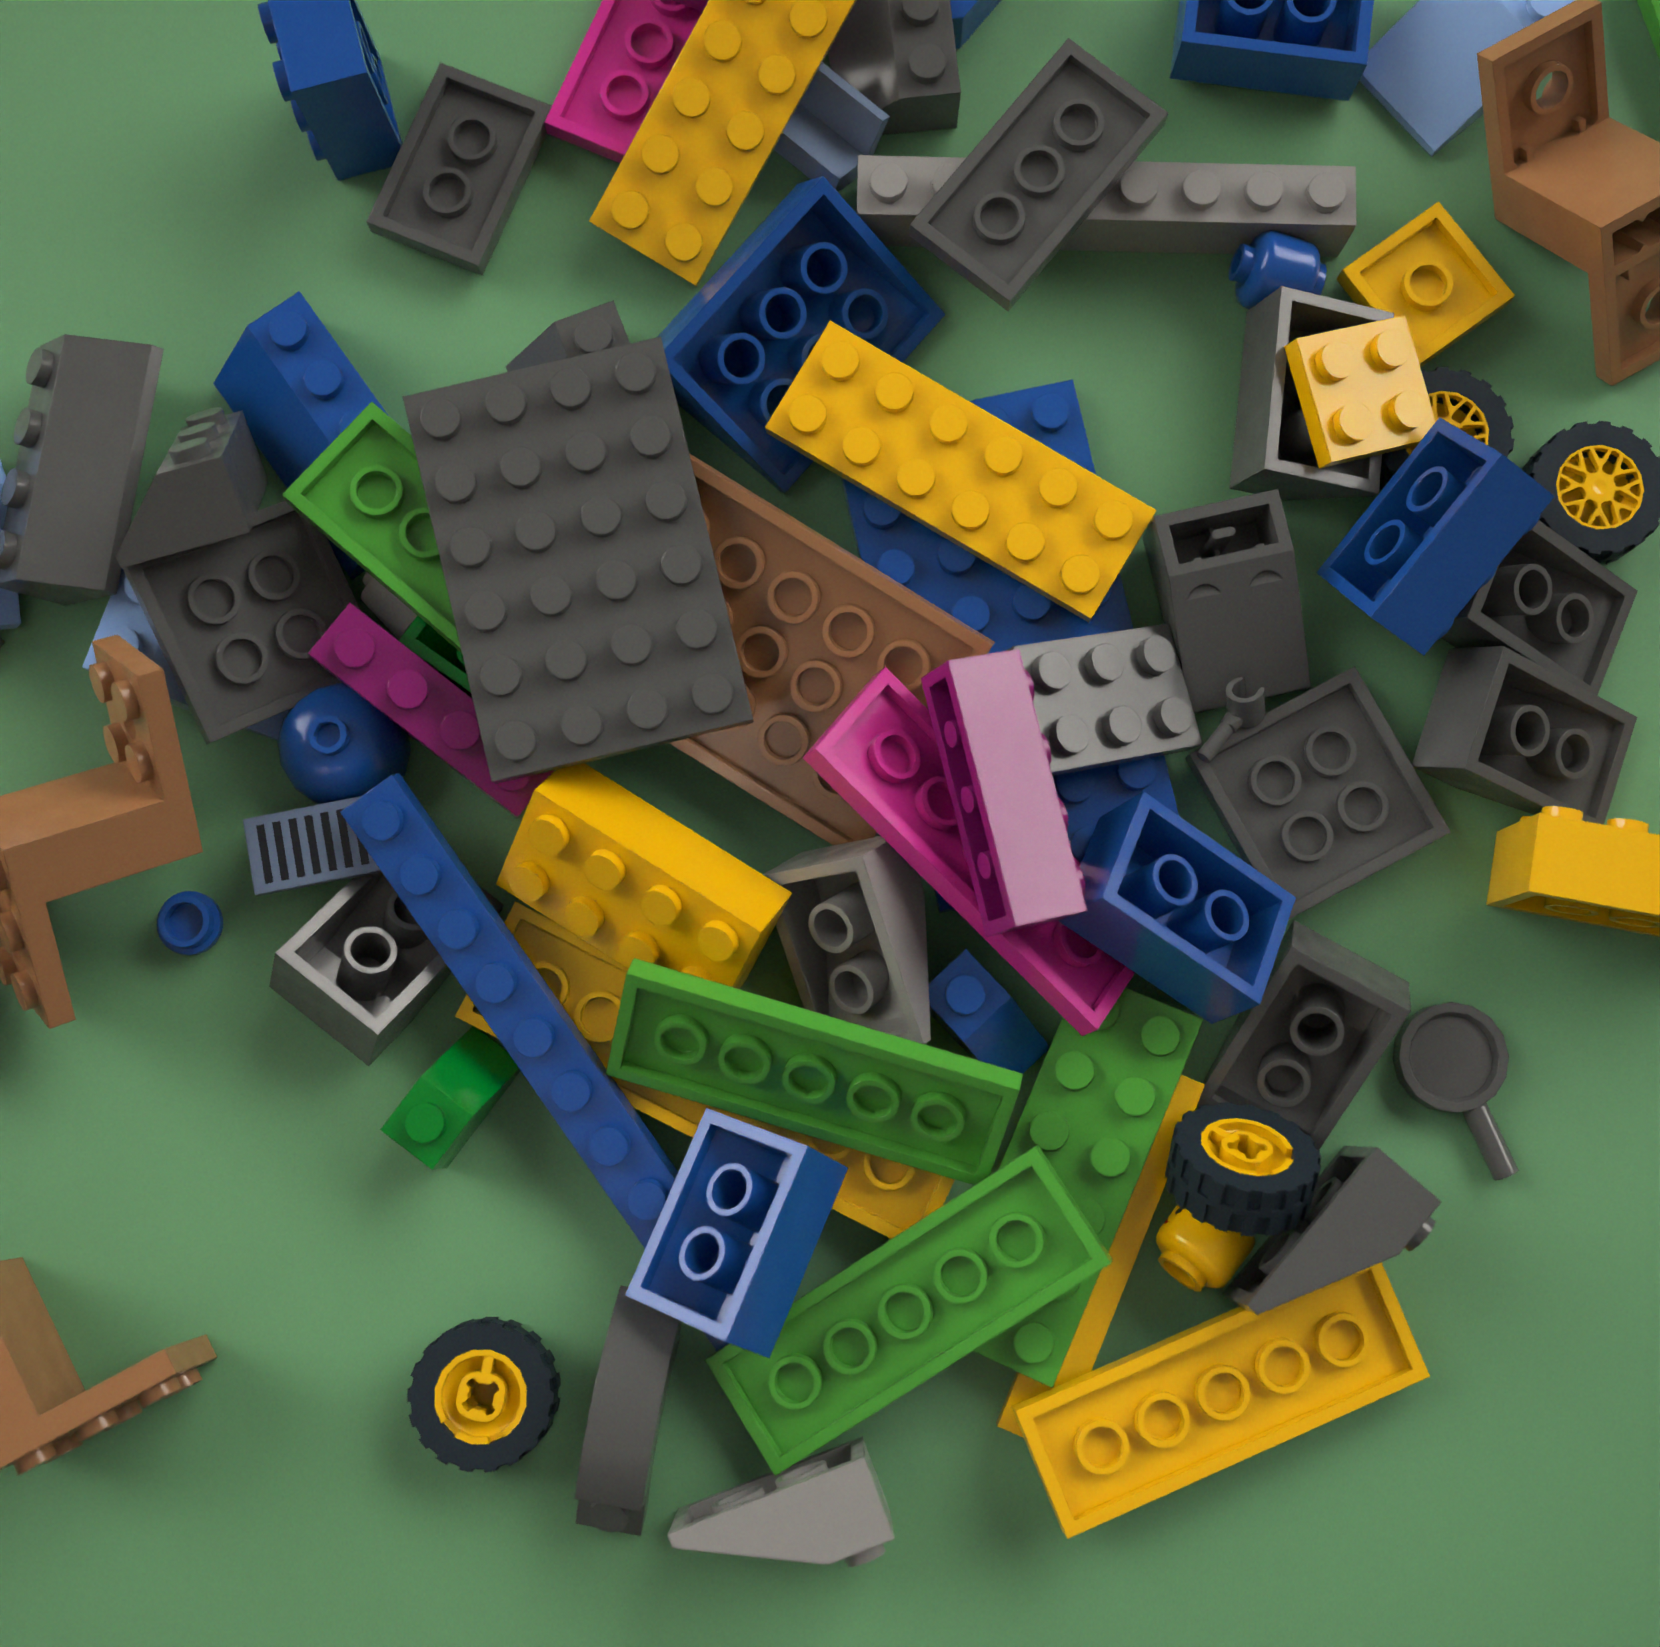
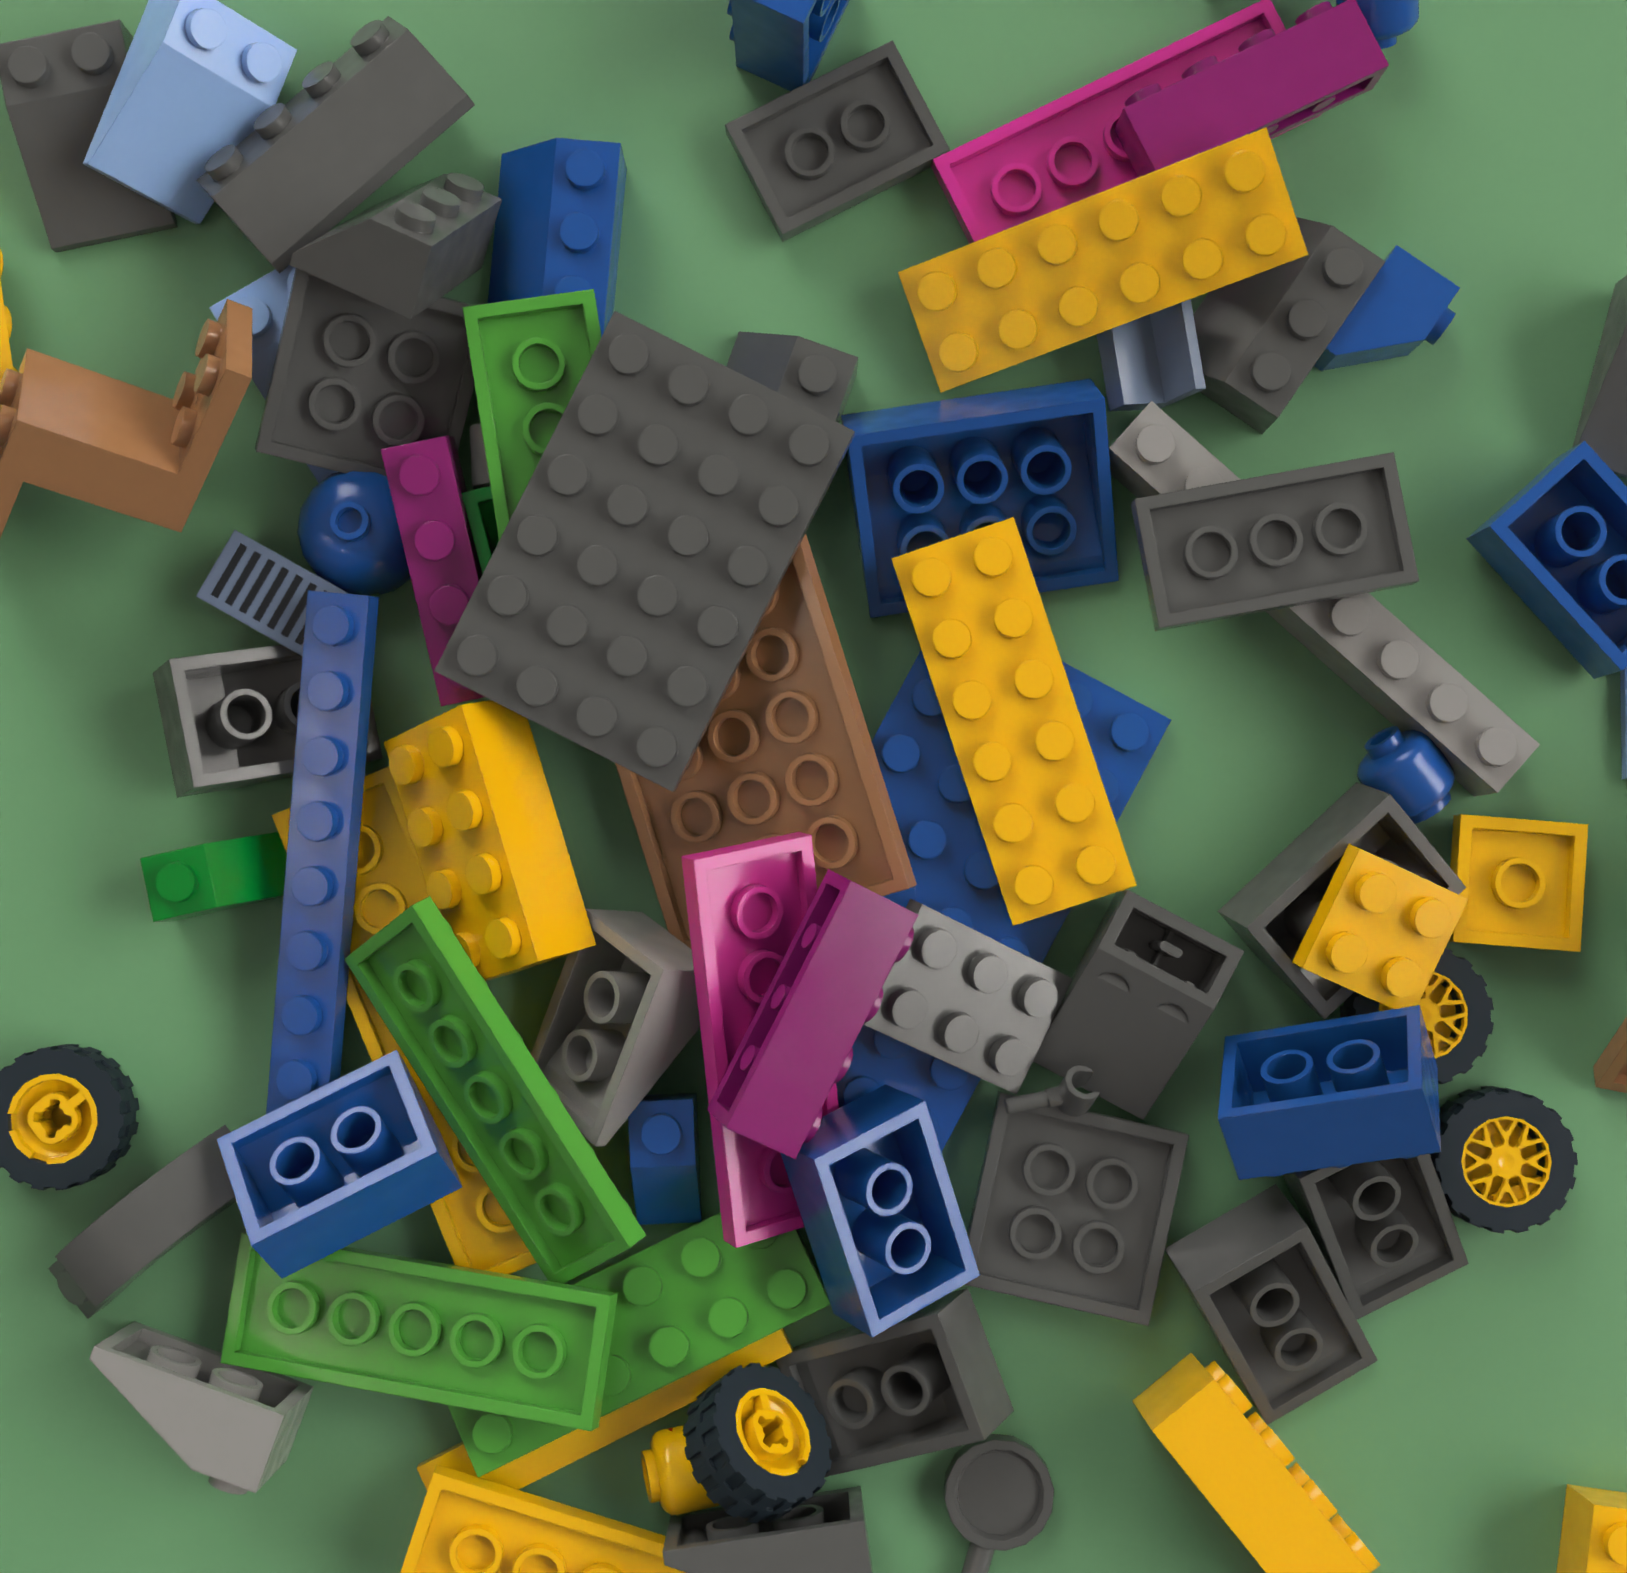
camera: 35 degrees right, 5 degrees up
blue plate [157,891,223,955] -> none

